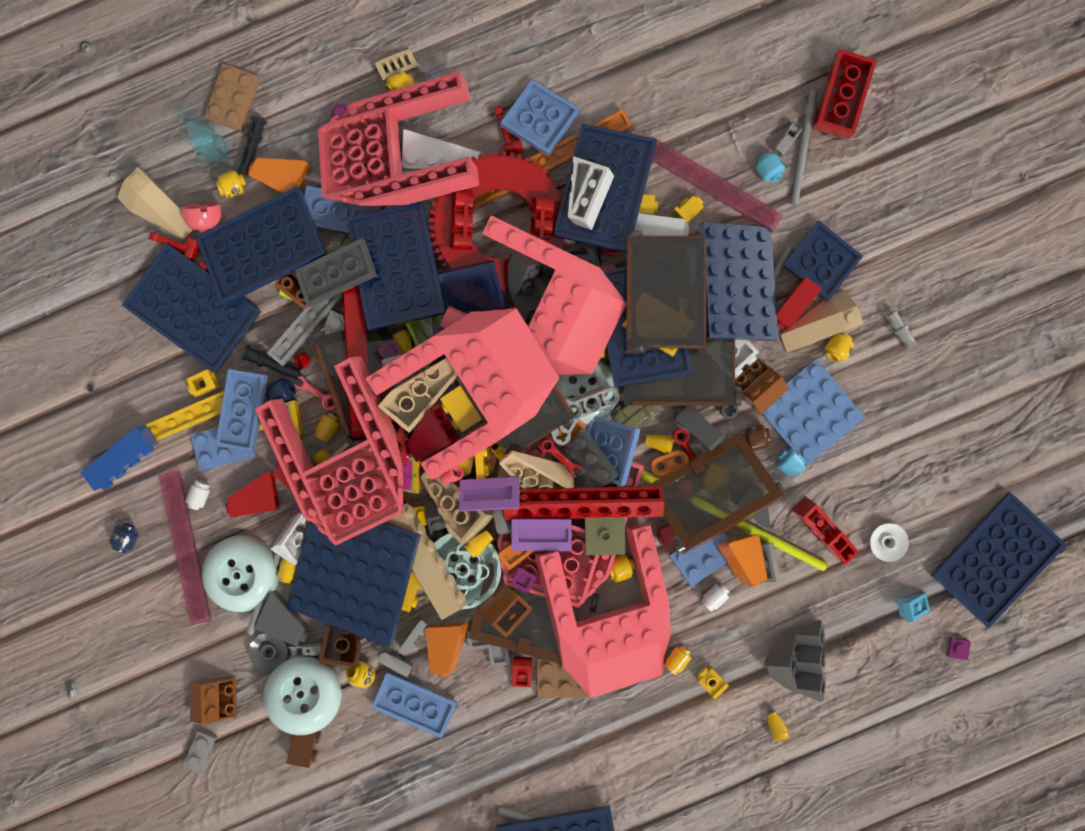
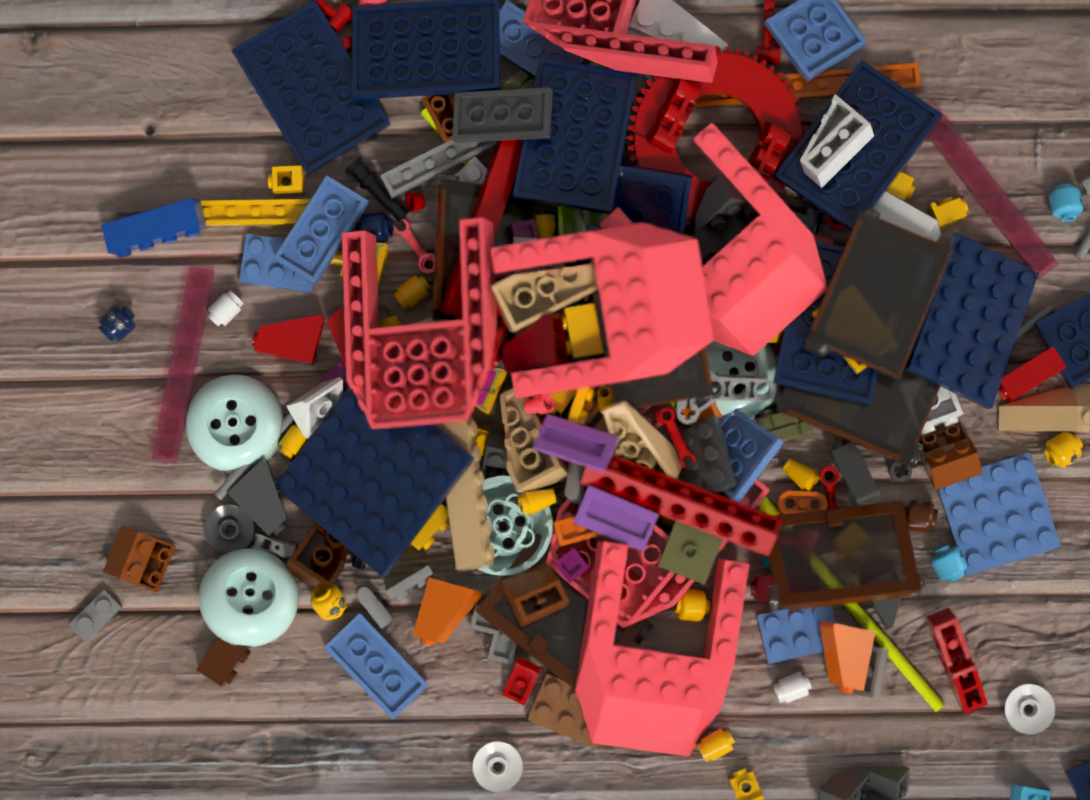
camera: 20 degrees right, 5 degrees down
none -> white dish [473,742,523,792]

